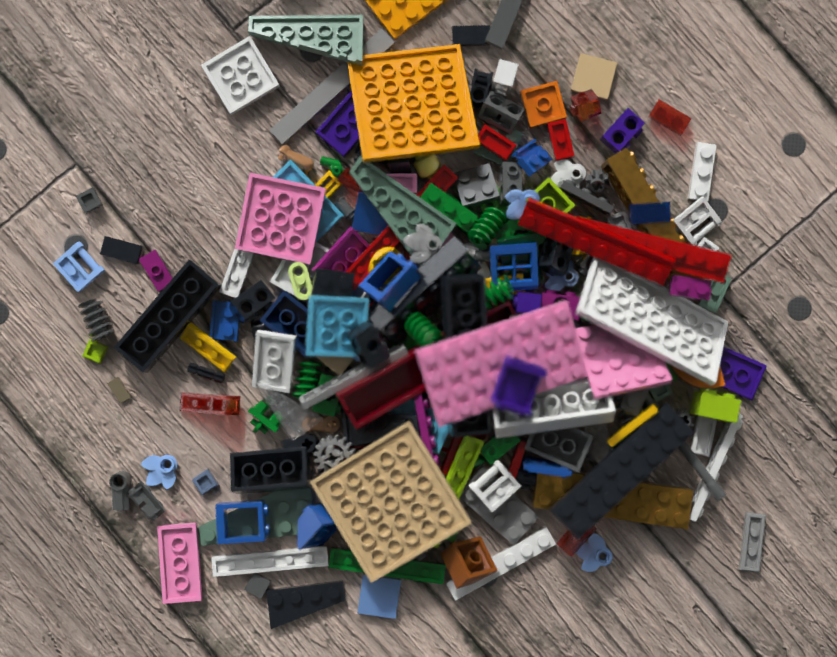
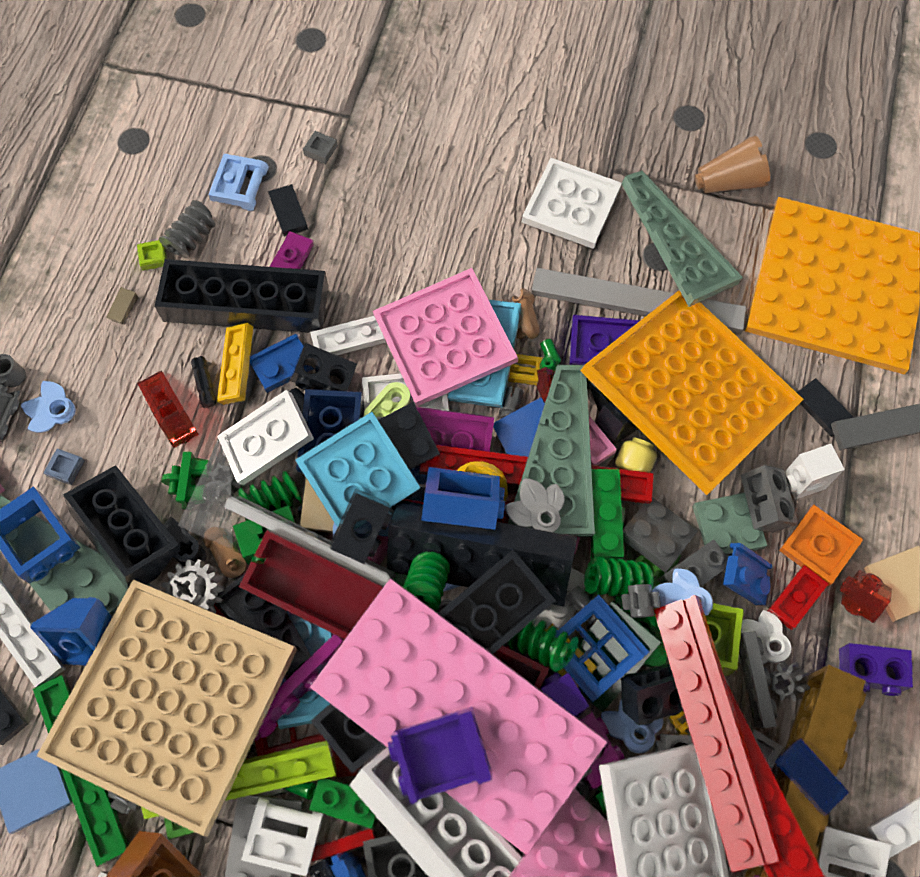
camera: 50 degrees right, 20 degrees down
black piece [470,68,494,108] -> none
red tile [478,124,517,162] -> none
none -> dark grey gear [622,584,661,618]

